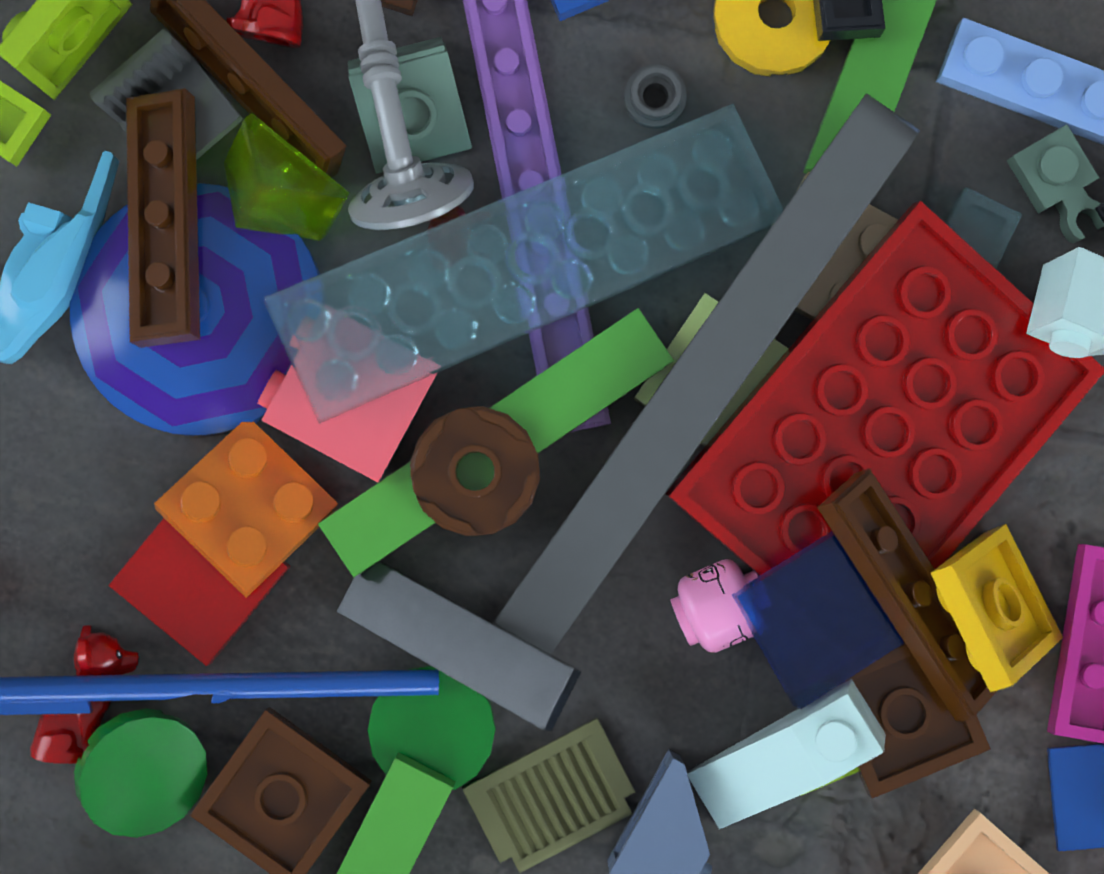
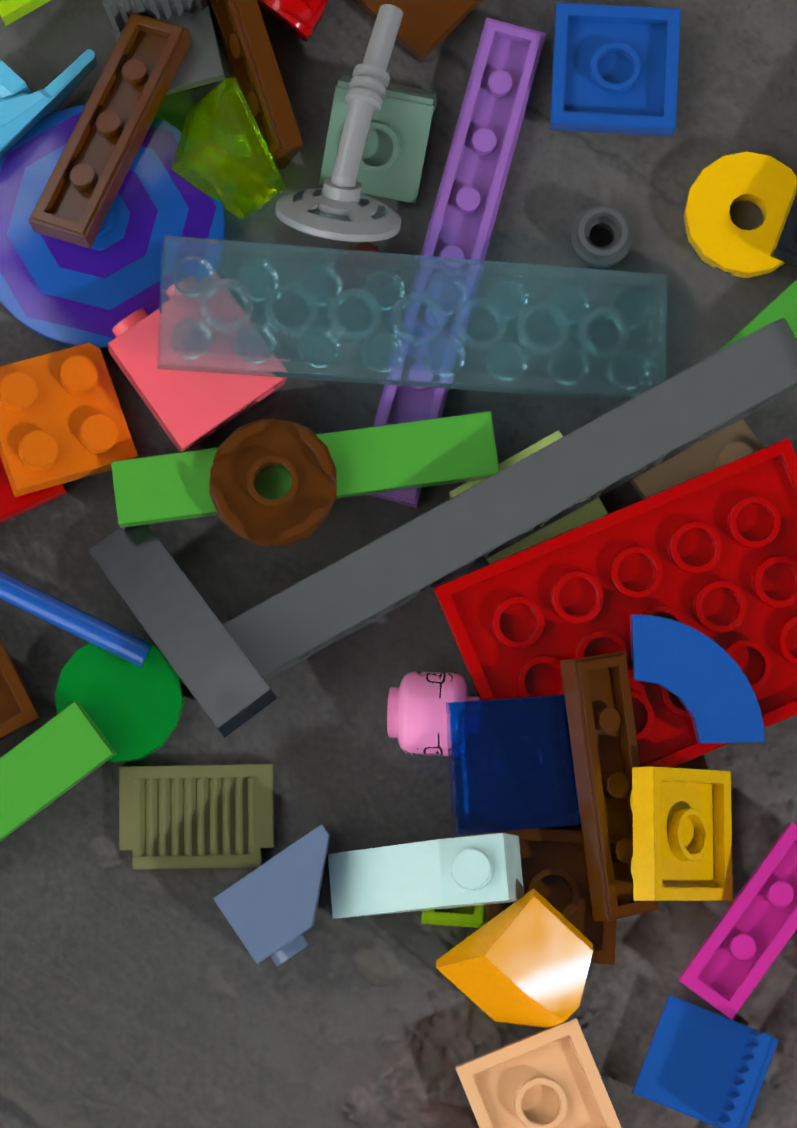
camera: 30 degrees right, 5 degrees down
none -> light orange slope [436,888,593,1028]
none -> blue tile [630,614,765,743]

